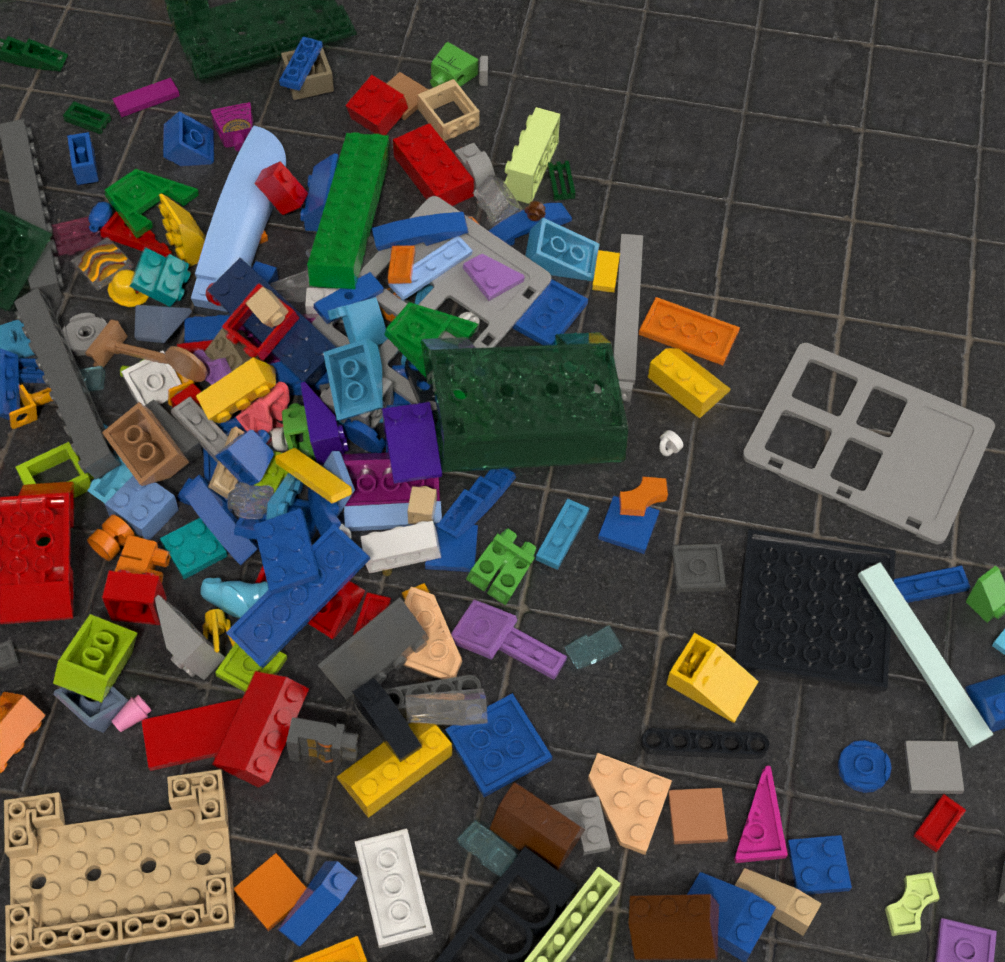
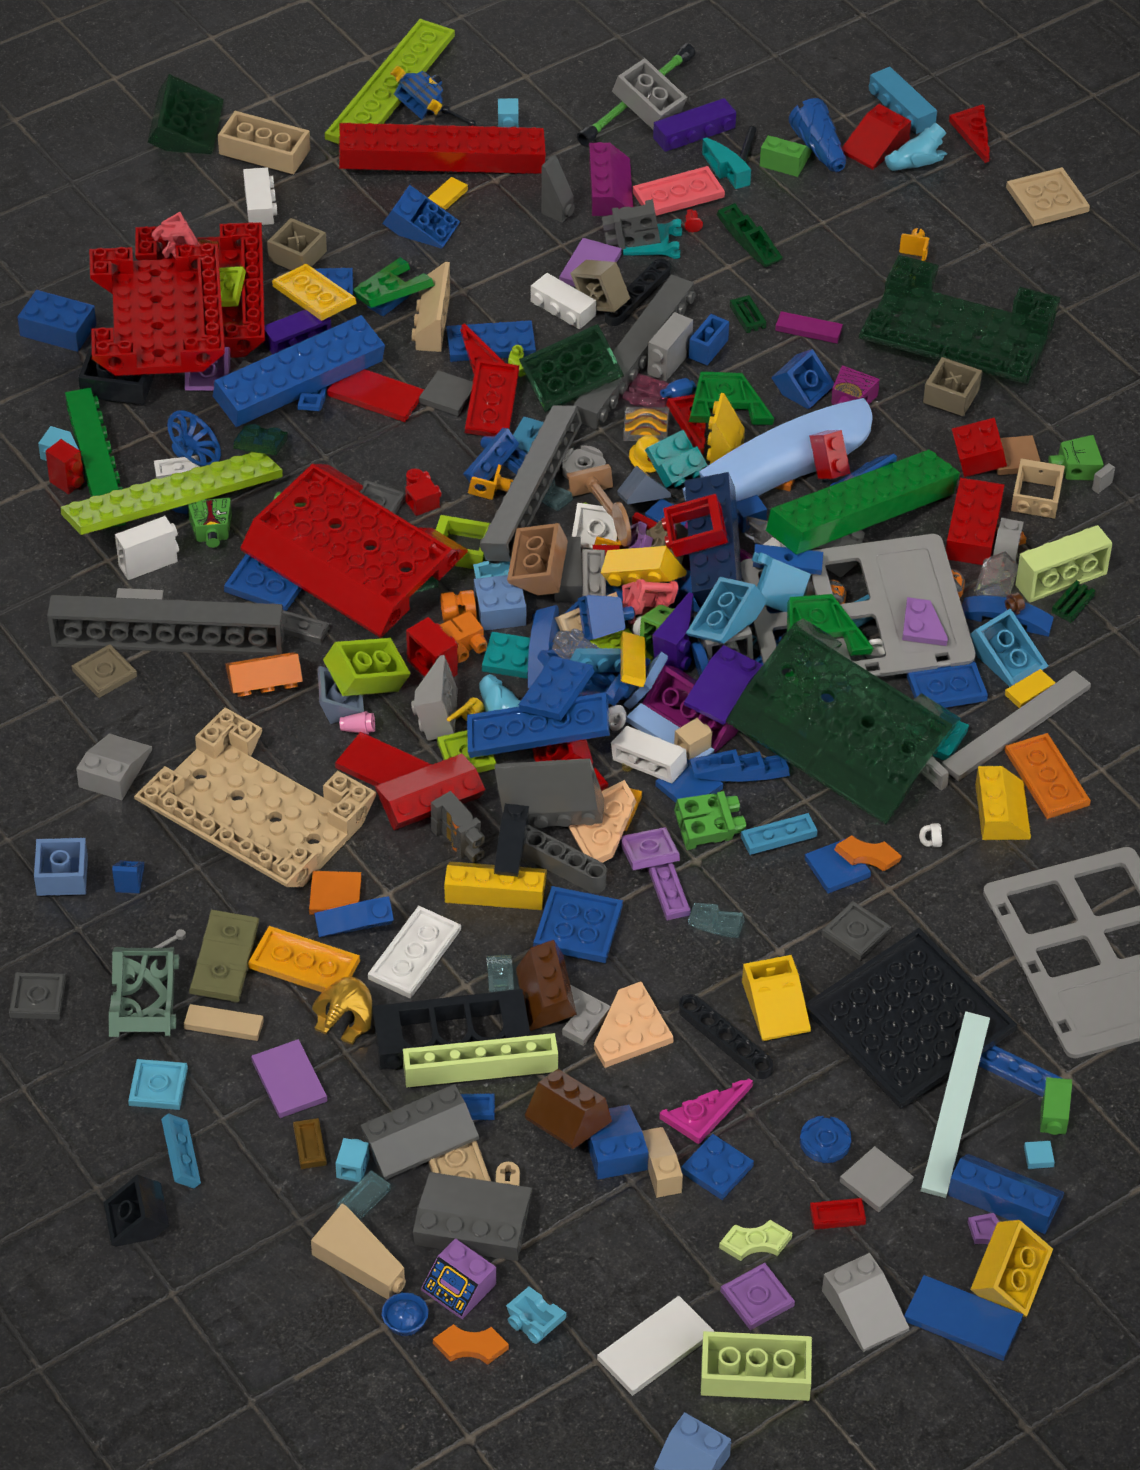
camera: 45 degrees right, 10 degrees down
tan brick [246,287,289,328] -> none
blue tile [279,37,323,91] -> none
blue slope [372,212,469,251] -> none
light blue tile [388,236,473,300] -> none
orange tile [388,246,415,284] -> none
clear slope [405,688,488,726] -> none
nougat tile [668,788,728,844] -> none
none -> light grey brick [647,312,693,381]

